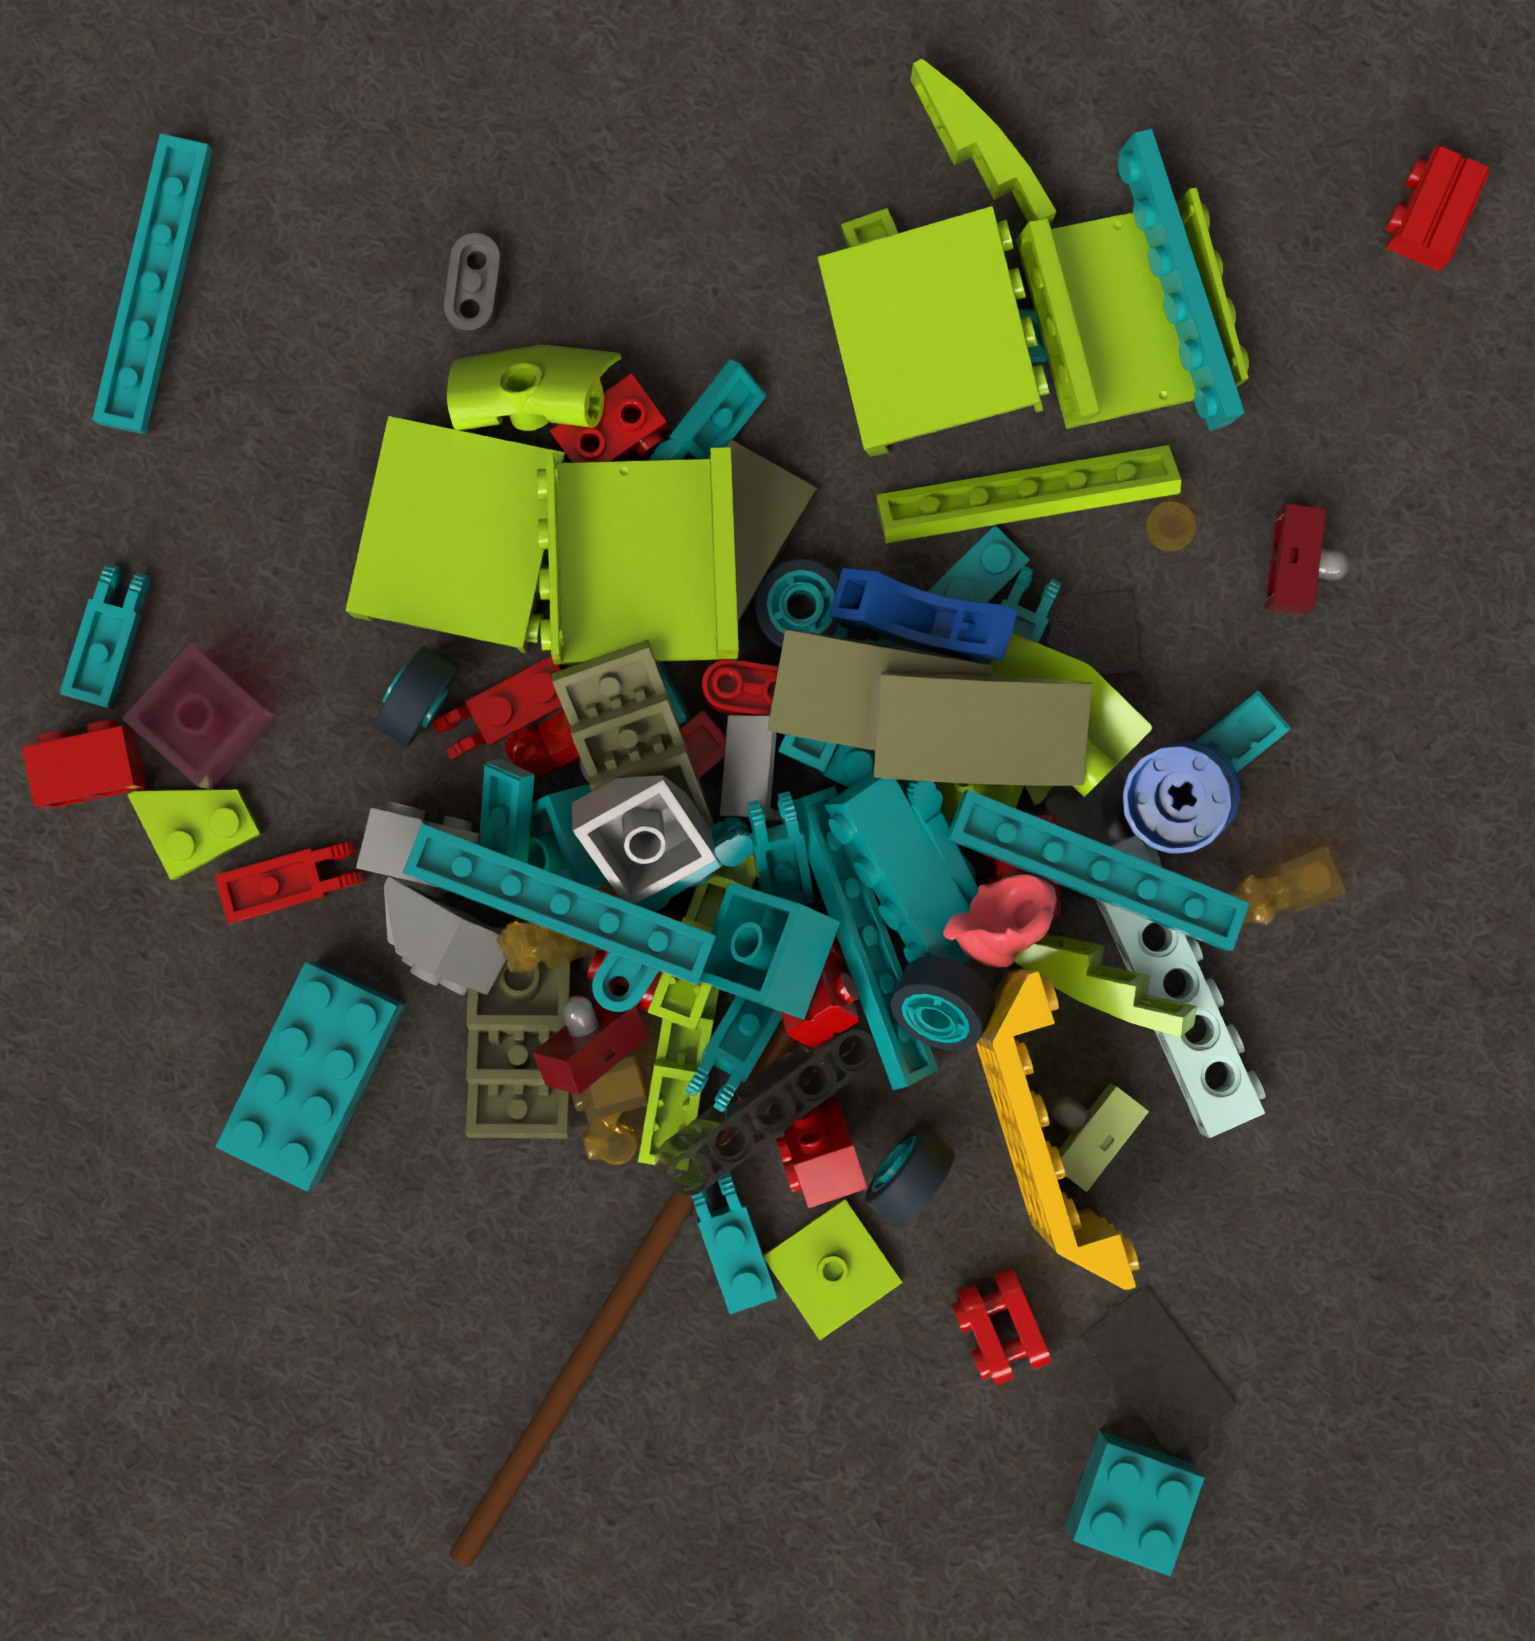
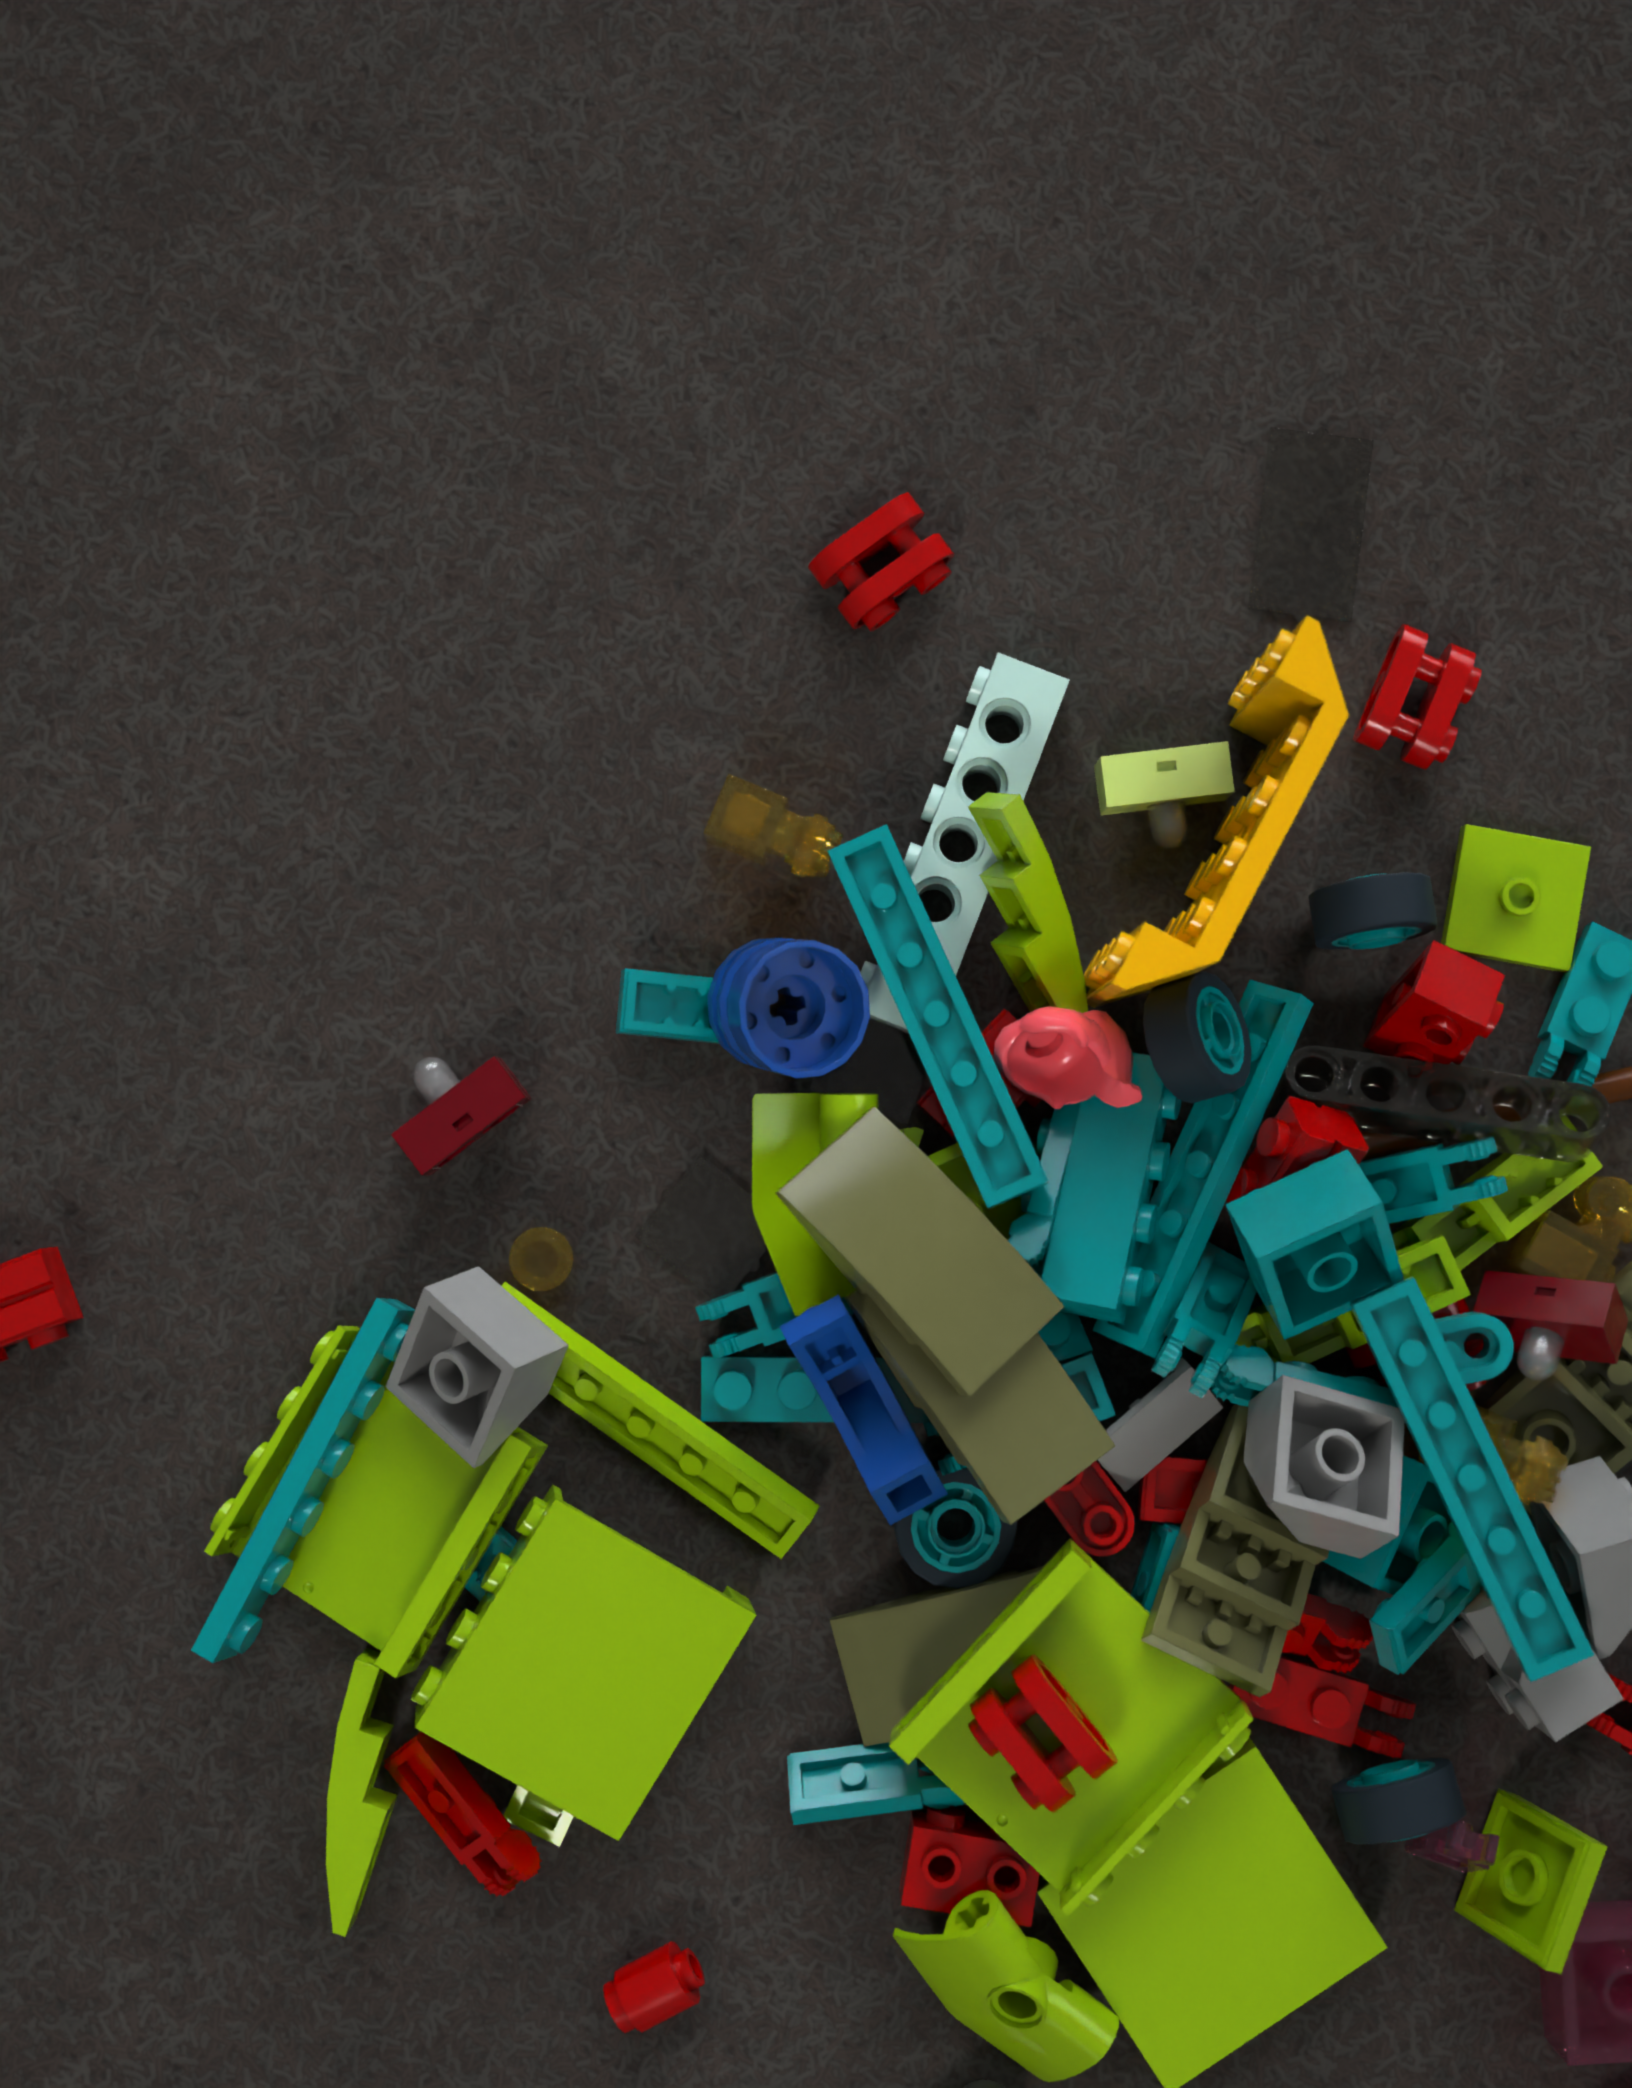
camera: 130 degrees left, 0 degrees up
teal brick [1066,1430,1205,1576] -> none
none -> red hinge [384,1731,542,1897]
none -> light grey slope [386,1266,569,1468]
none -> red brick [603,1941,705,2033]
none -> red brick [808,492,954,632]
none -> red brick [968,1654,1118,1813]
none -> clear pink plate [1404,1820,1500,1873]
none -> lime plate [1454,1788,1607,1974]

